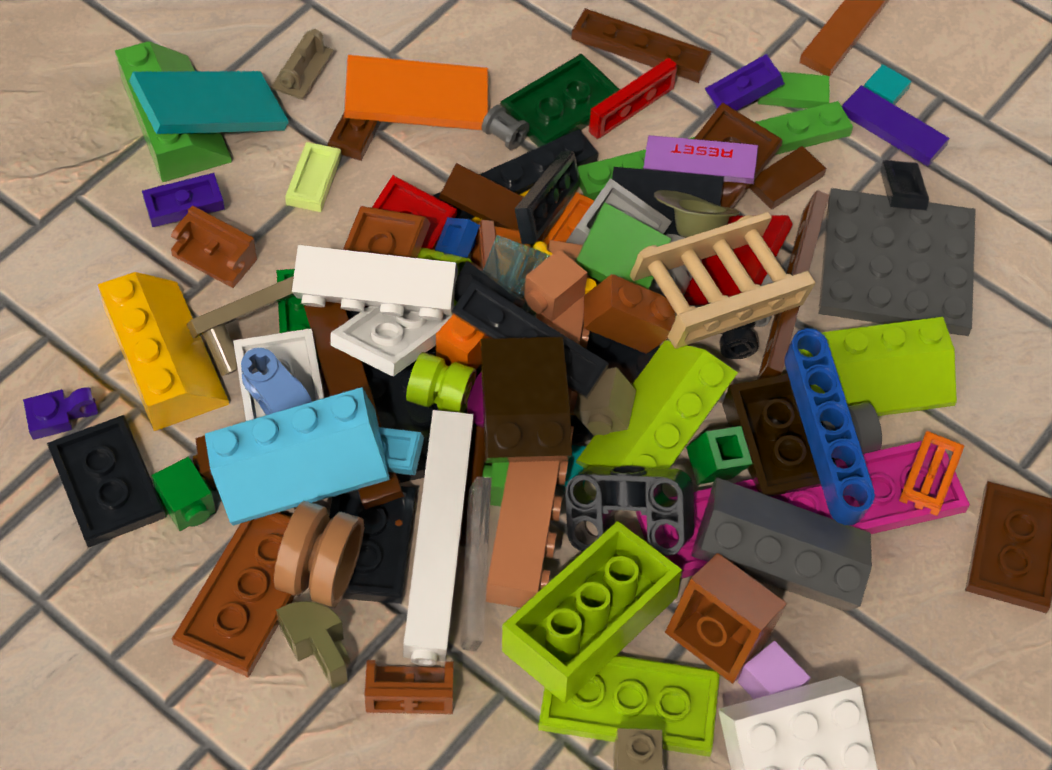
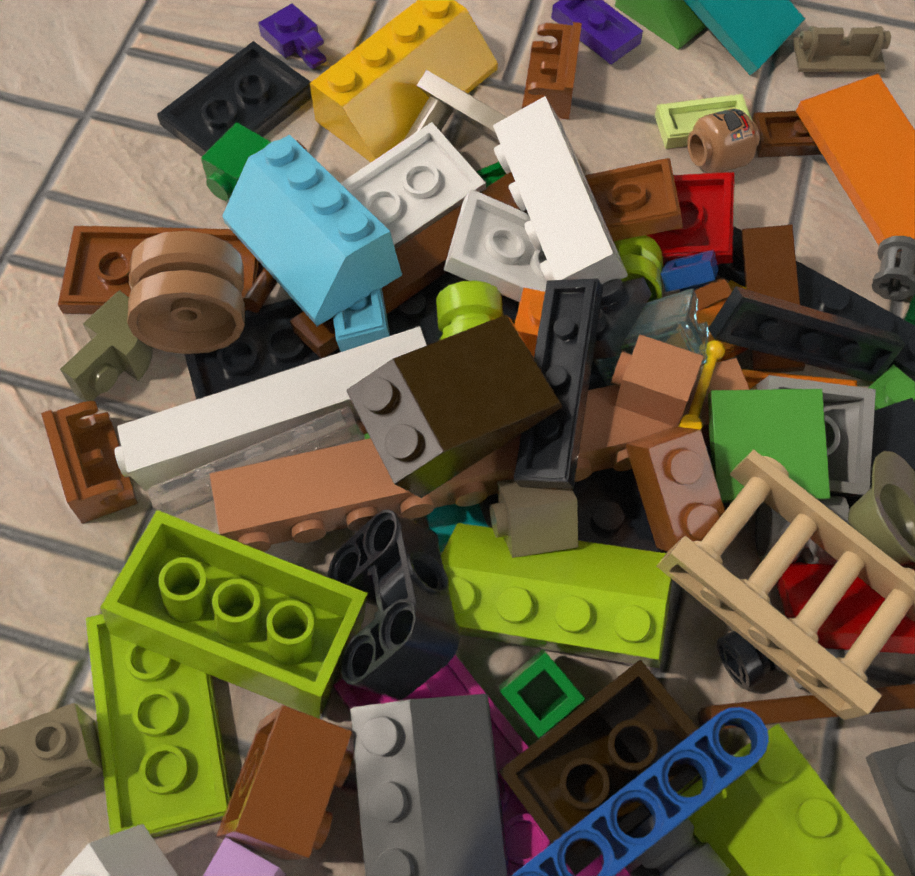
camera: 70 degrees right, 5 degrees up
medium blue piece [241,348,312,415] -> none
none -> medium nougat head [687,108,760,173]

